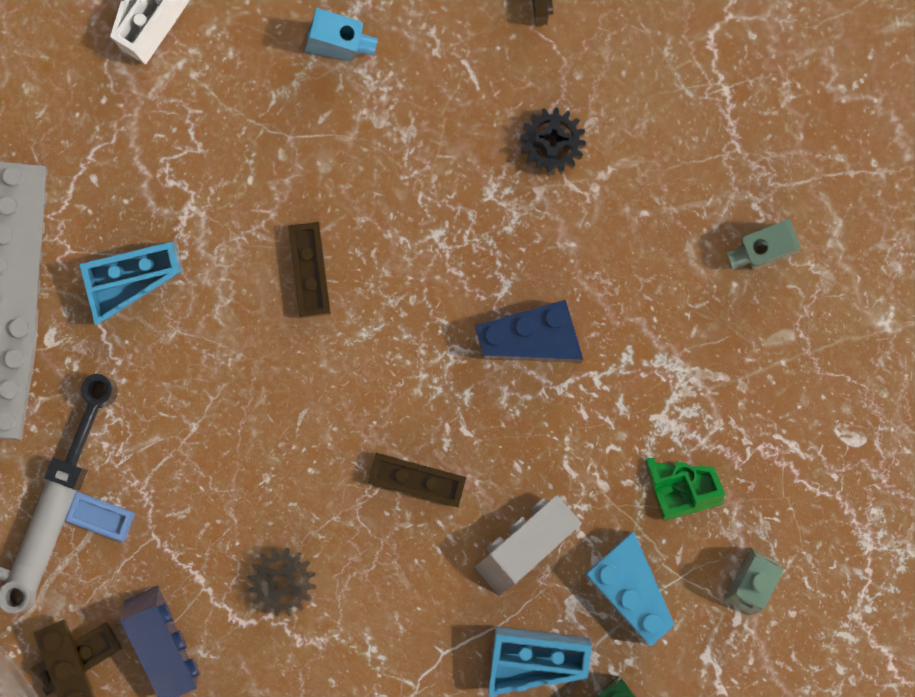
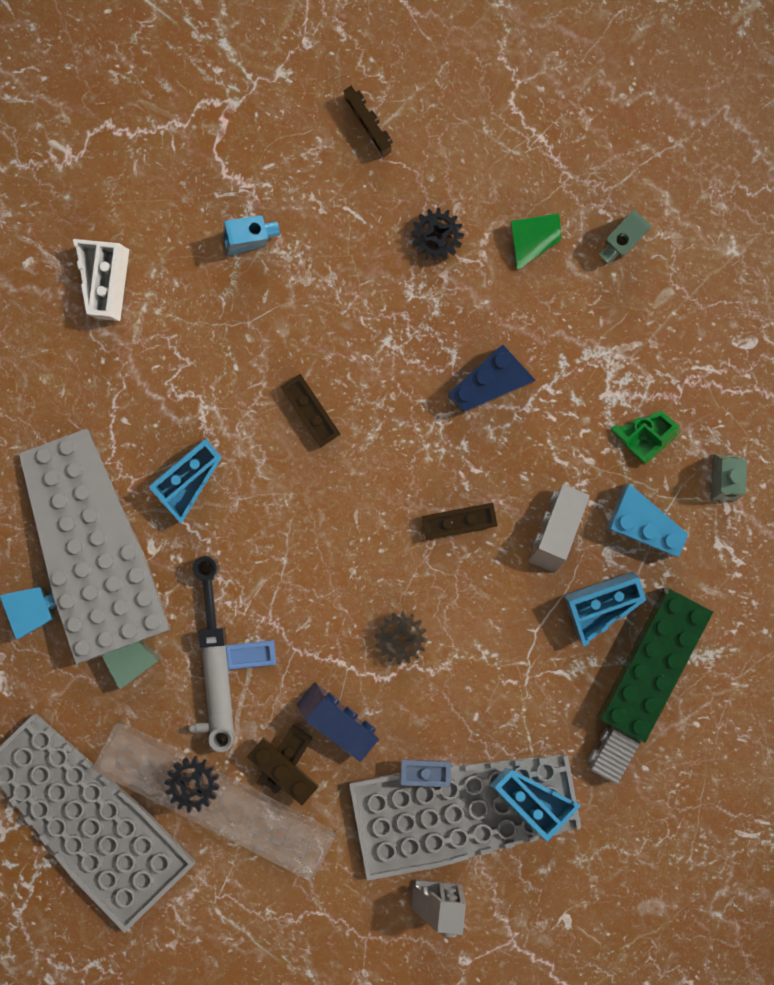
camera: 20 degrees left, 5 degrees up
none -> green slope [510,213,561,270]

